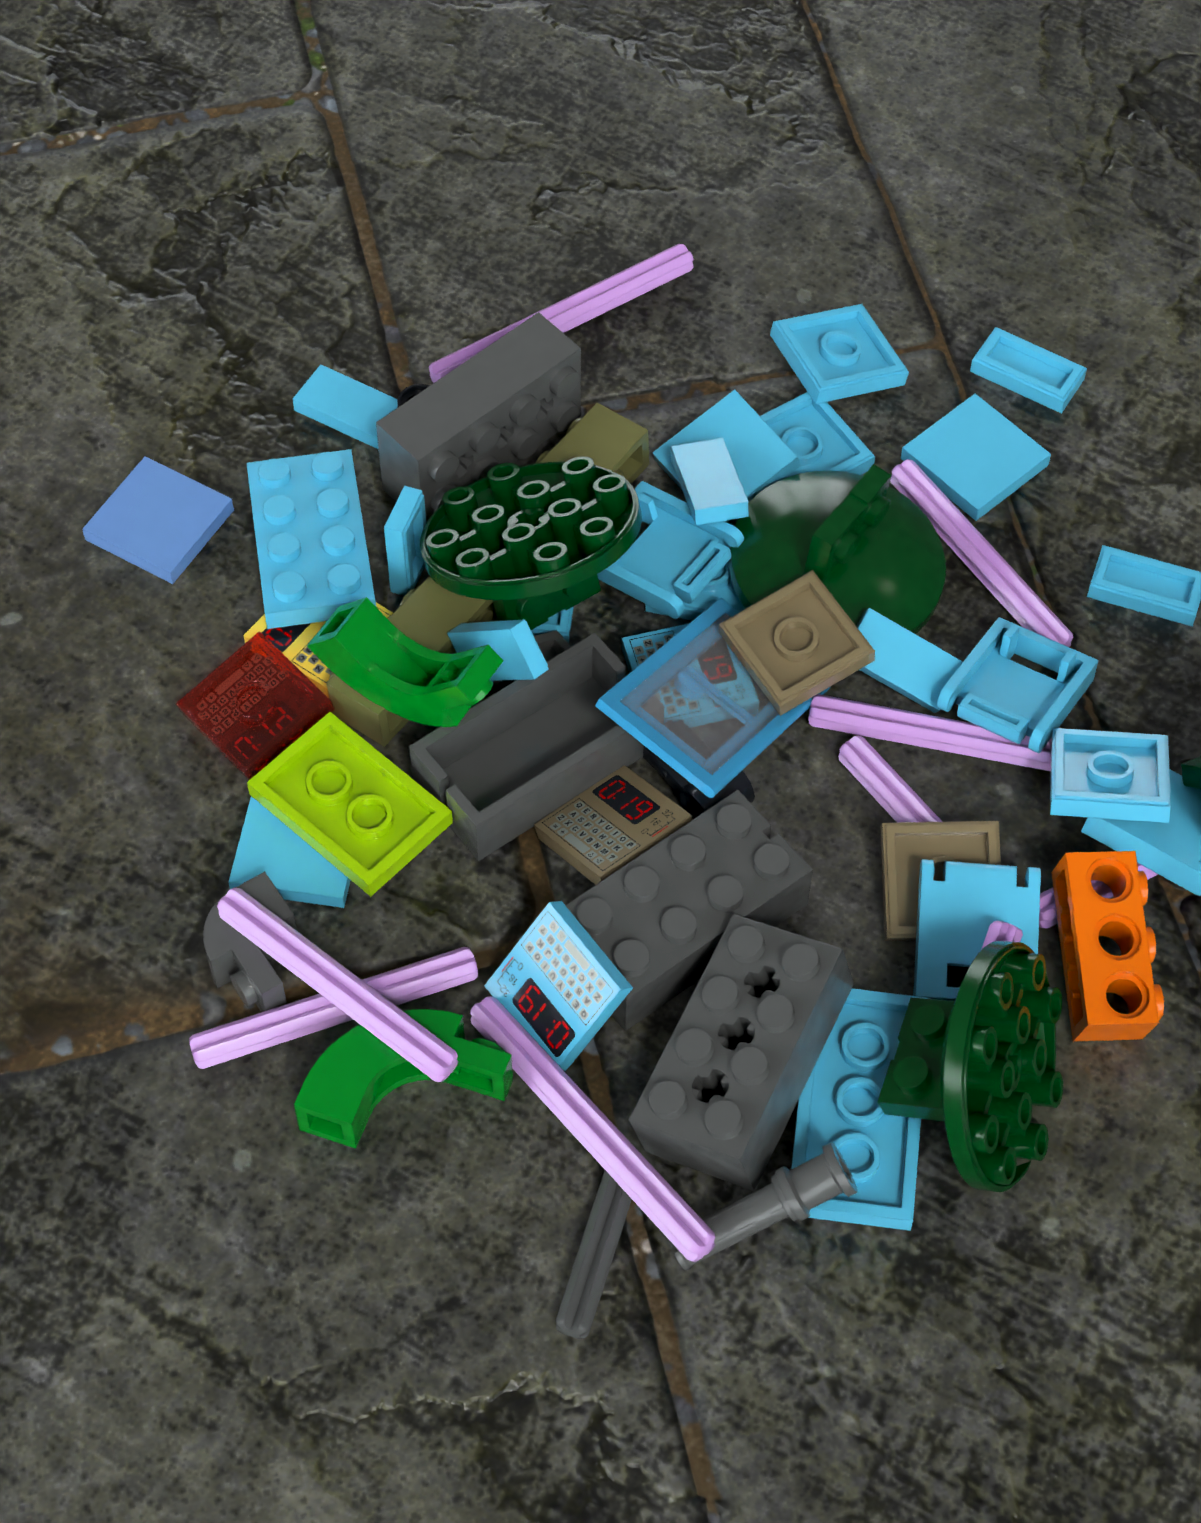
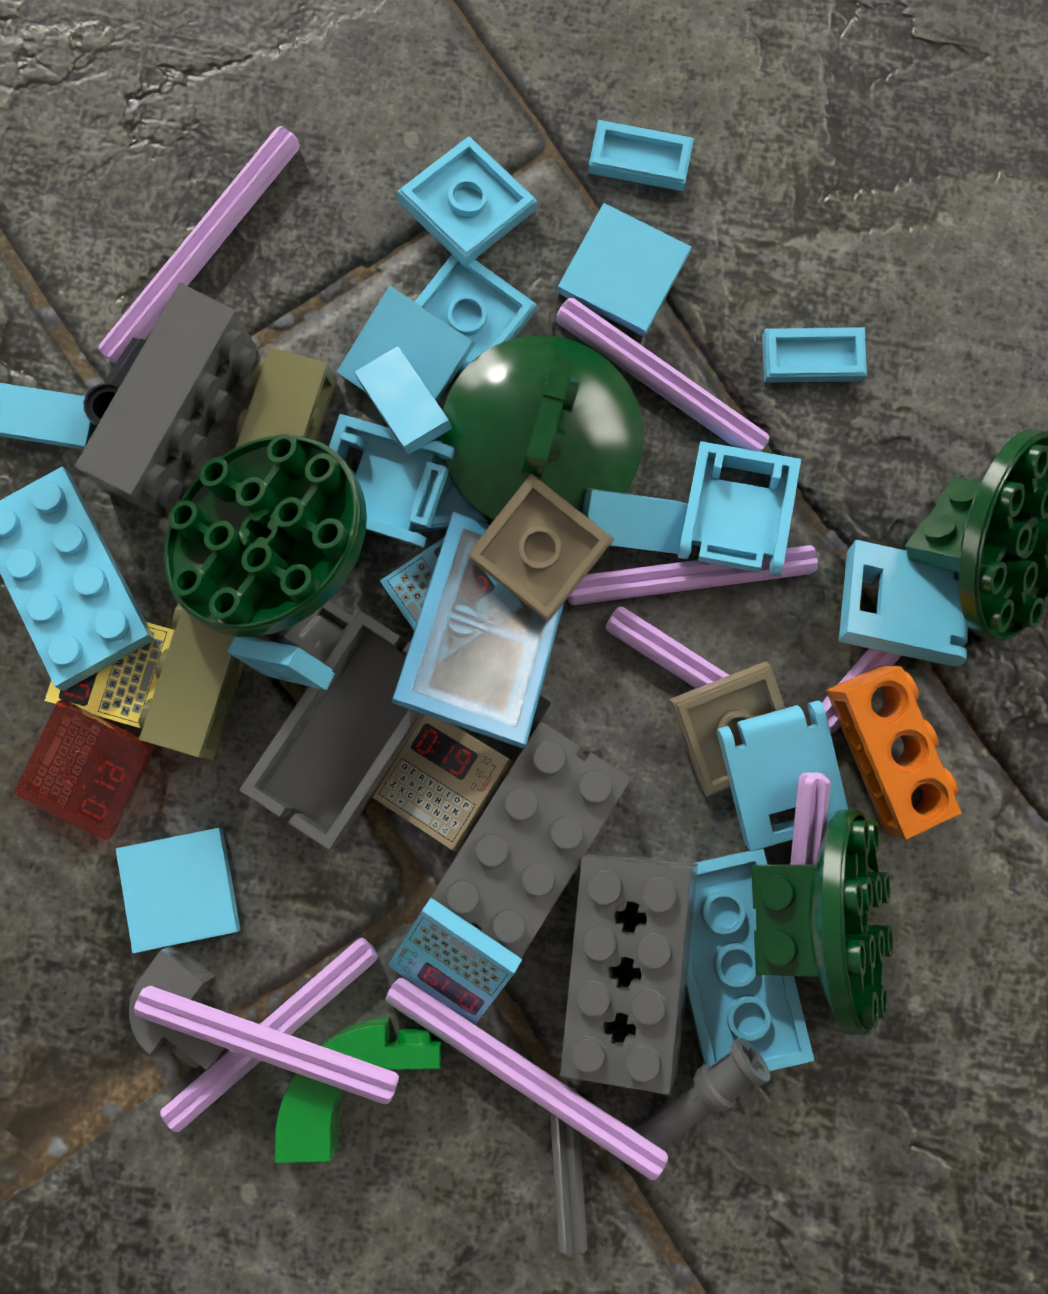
camera: 20 degrees left, 25 degrees up
lime plate [247,712,453,897] -> none
green arch [307,597,503,727] -> none
medium azure tile [384,485,426,596] -> none
medium azure tile [1050,728,1171,823] -> none

